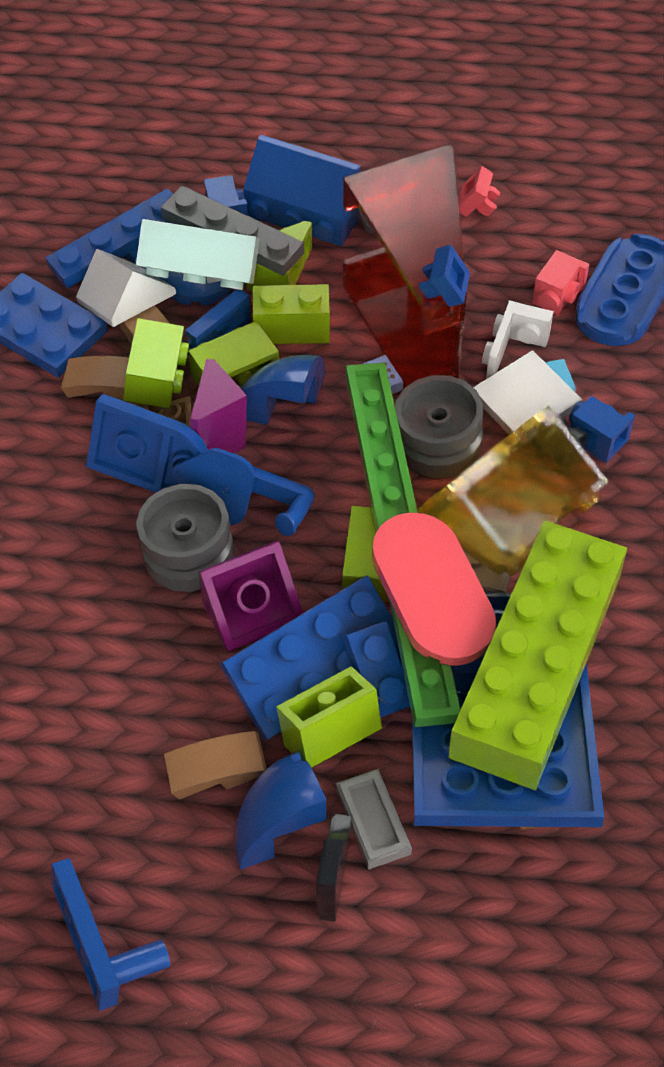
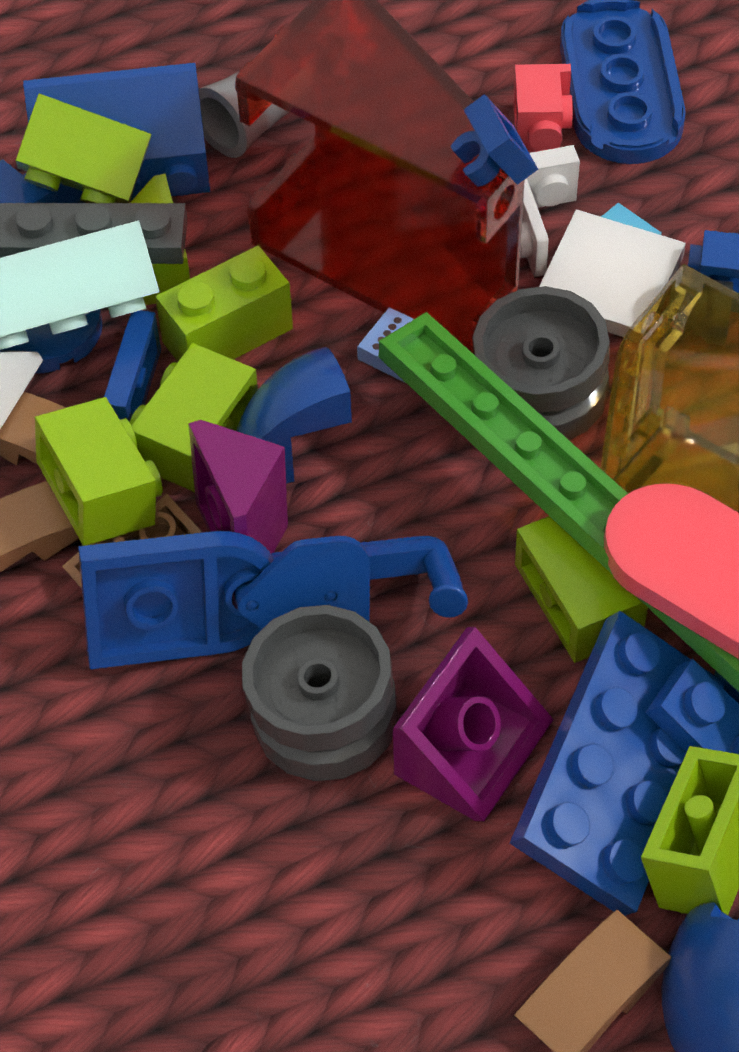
camera: 30 degrees left, 0 degrees up
none -> lime brick [16,93,151,203]

